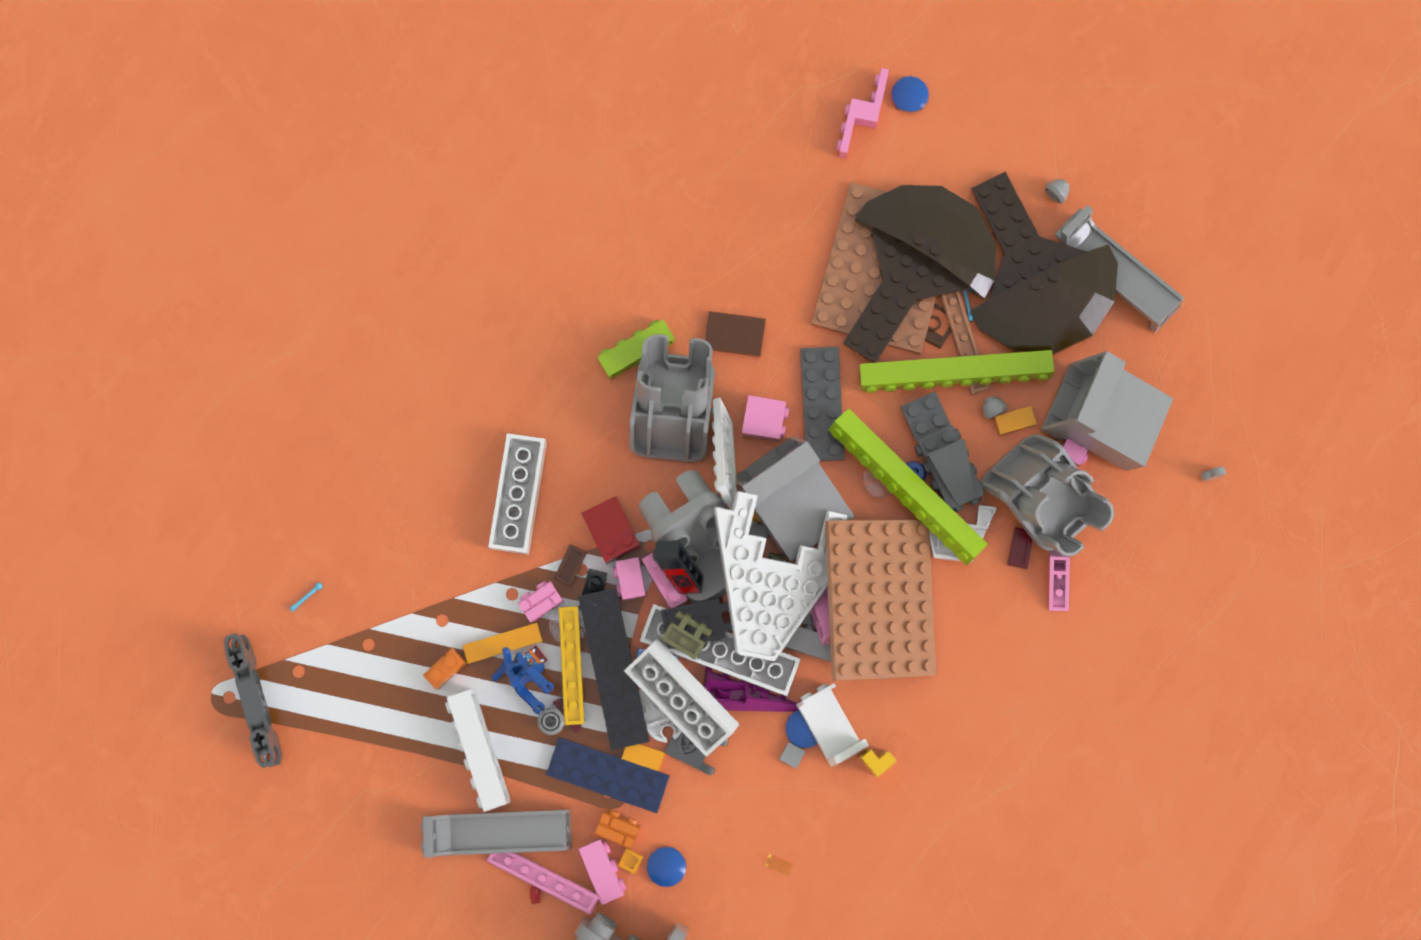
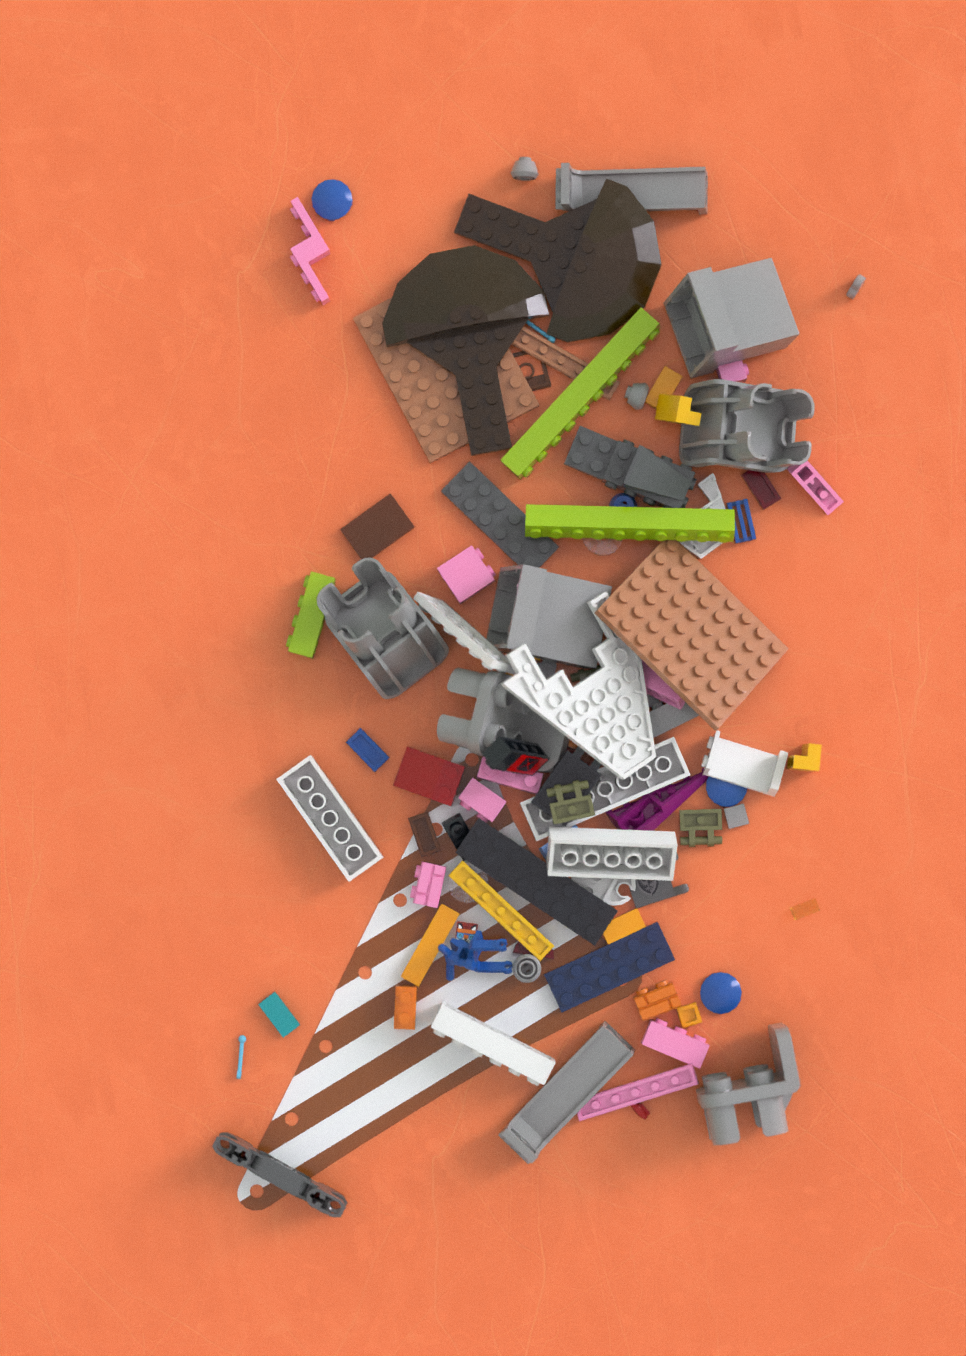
camera: 45 degrees left, 5 degrees up
none -> teal tile [258,991,300,1038]
none -> blue tile [346,728,390,772]
none -> yellow piece [655,394,702,426]
none -> olive plate [679,809,722,847]
none -> blue tile [727,499,756,544]

